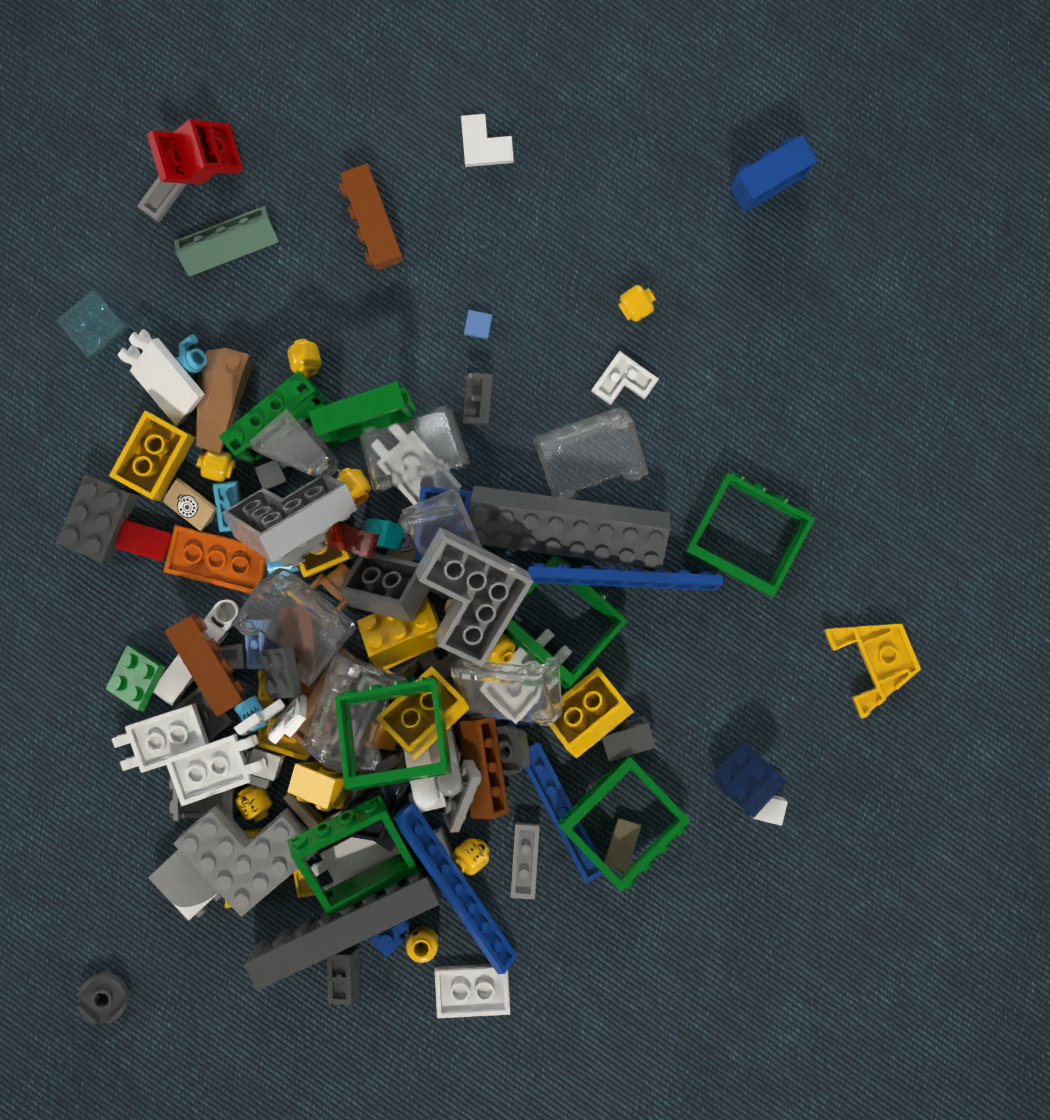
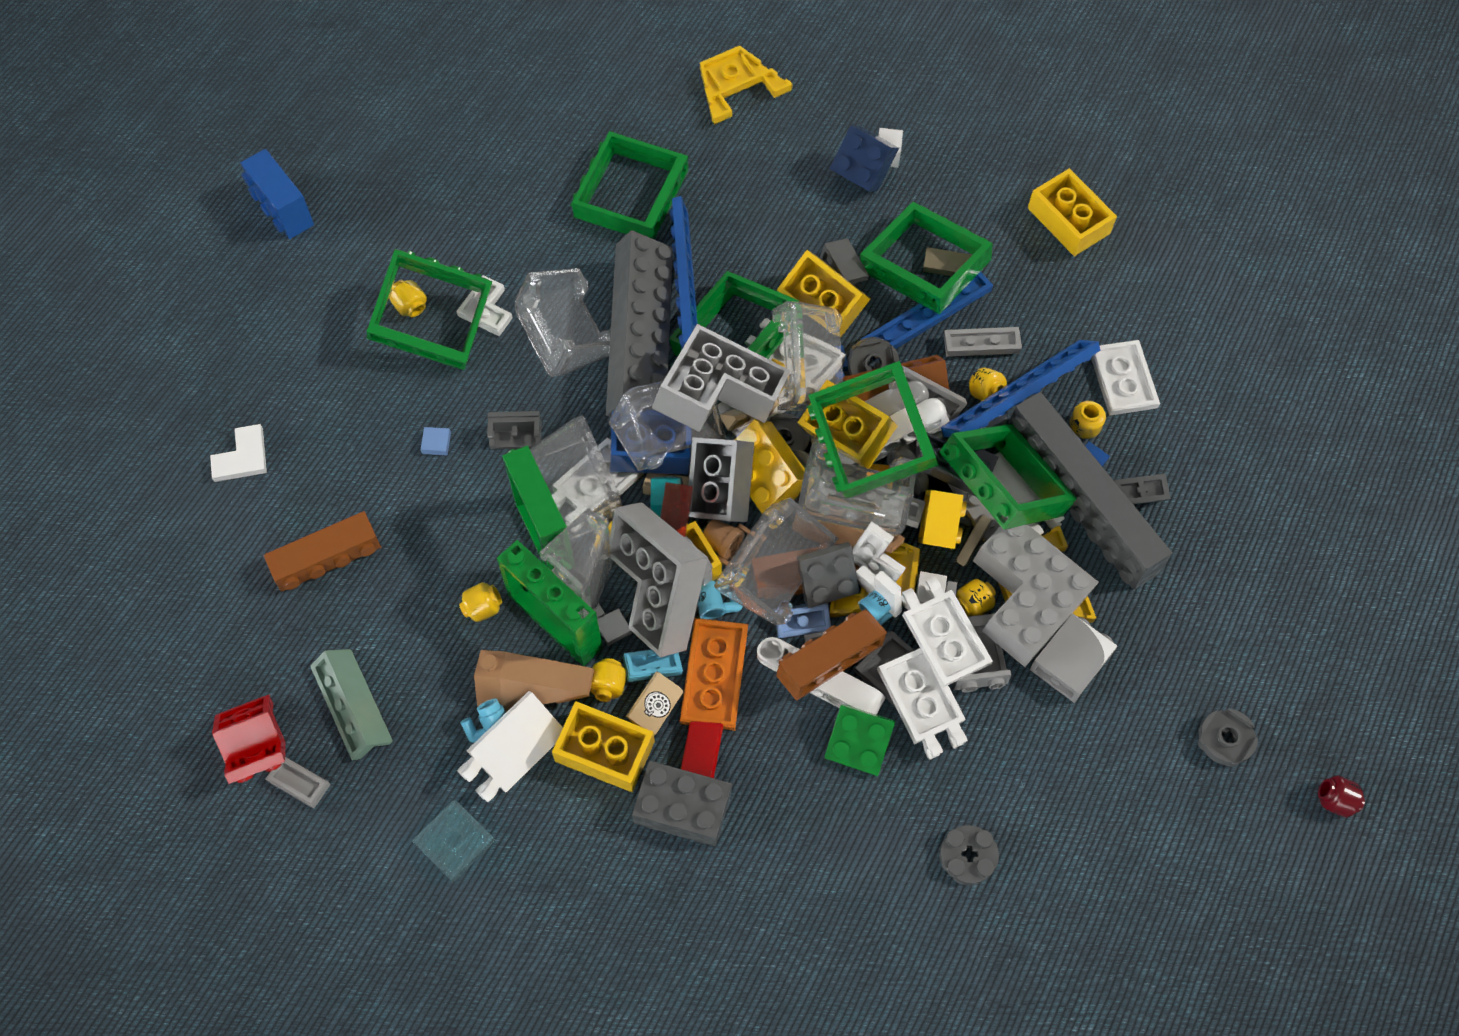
camera: 95 degrees left, 25 degrees down
none -> green window [367,249,492,370]
none -> dark grey plate [939,825,999,885]
none -> yellow brick [1028,168,1117,256]
none -> dark red head [1318,775,1365,818]

